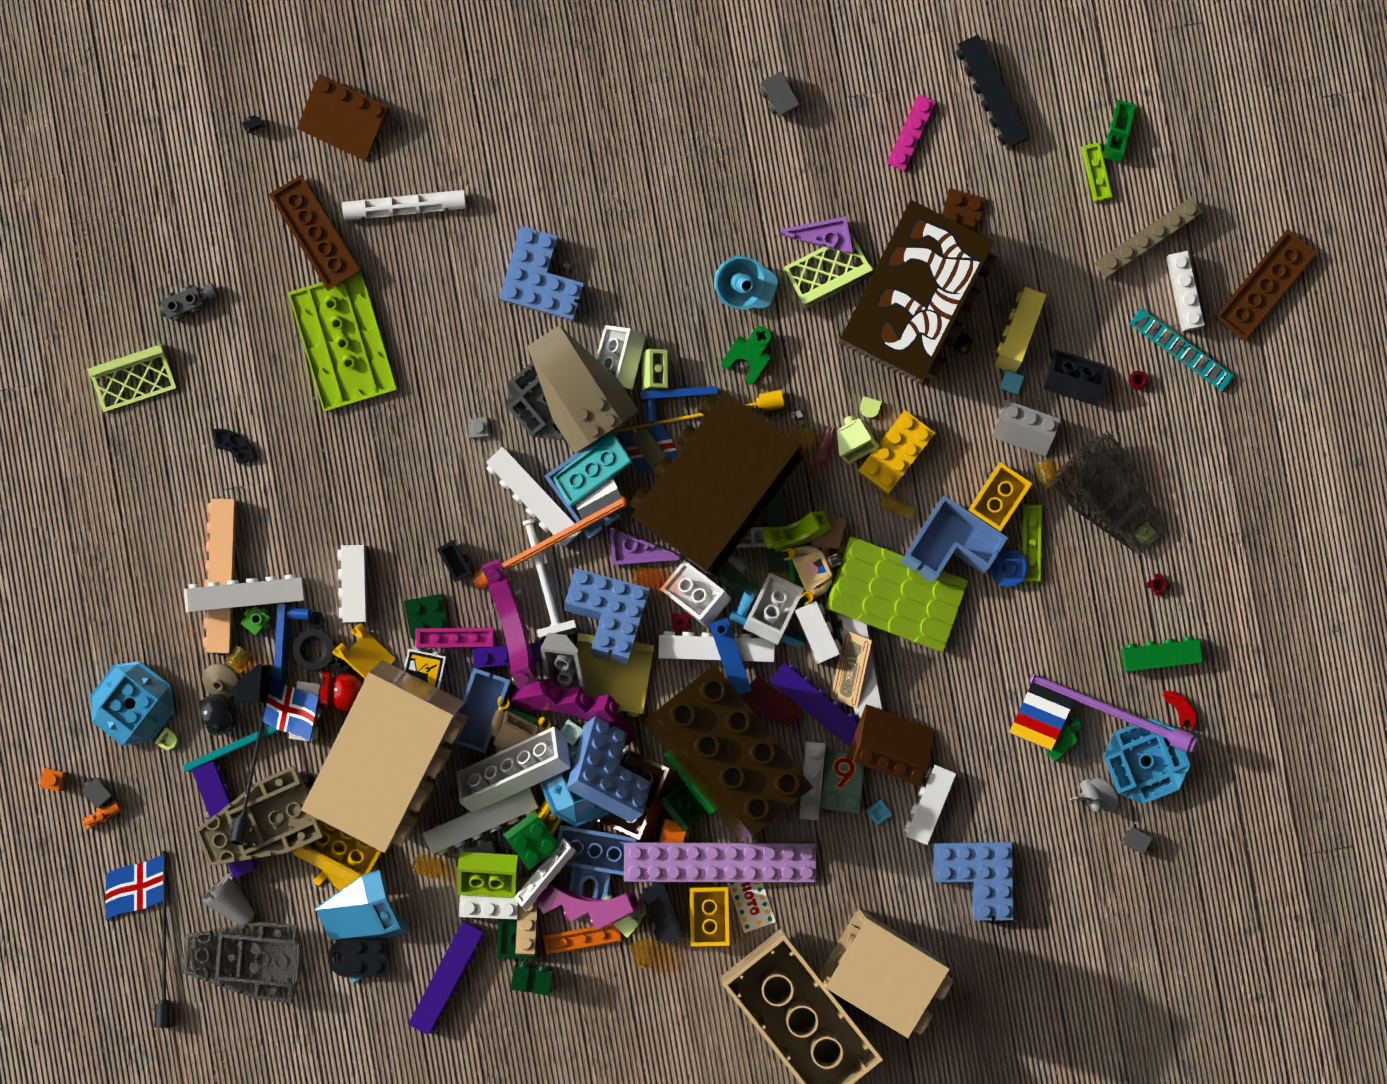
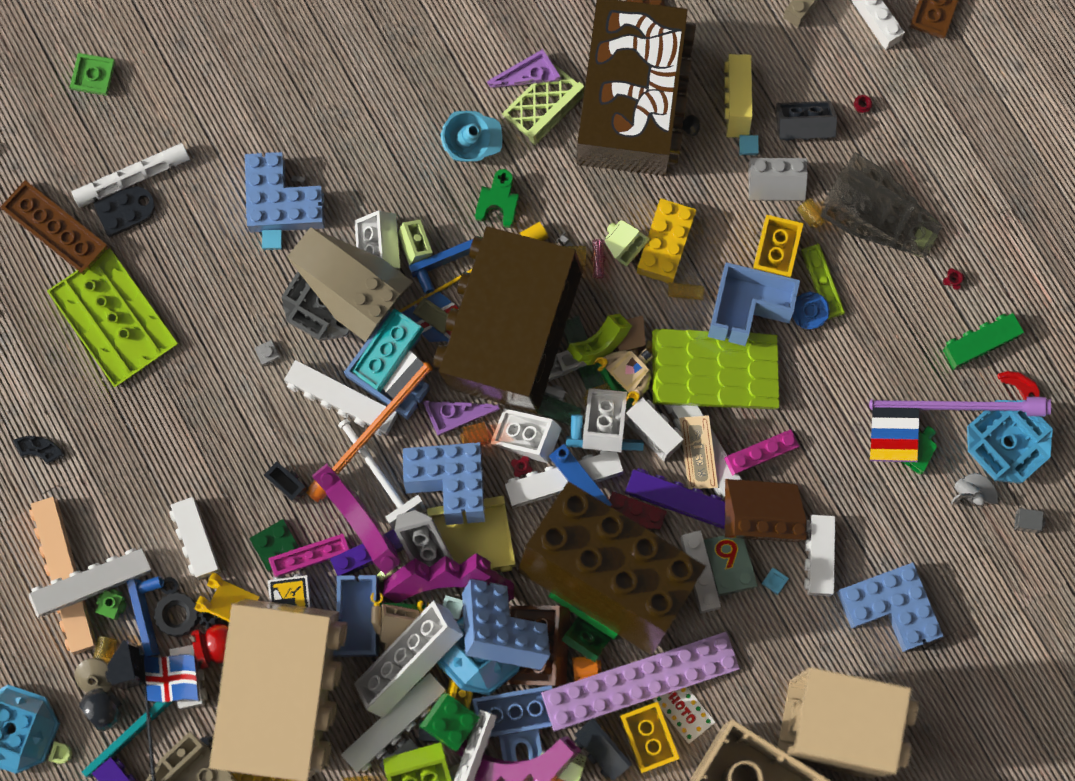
camera: 15 degrees left, 10 degrees down
reddish brown slope [297,74,391,161] -> none
yellowish green tile [860,396,882,418] -> none
tile [1129,308,1234,392] -> none
none -> bright green plate [70,53,115,96]
none -> black plate [93,186,155,238]
none -> medium azure tile [262,230,282,250]
none -> dark pink plate [724,429,799,476]

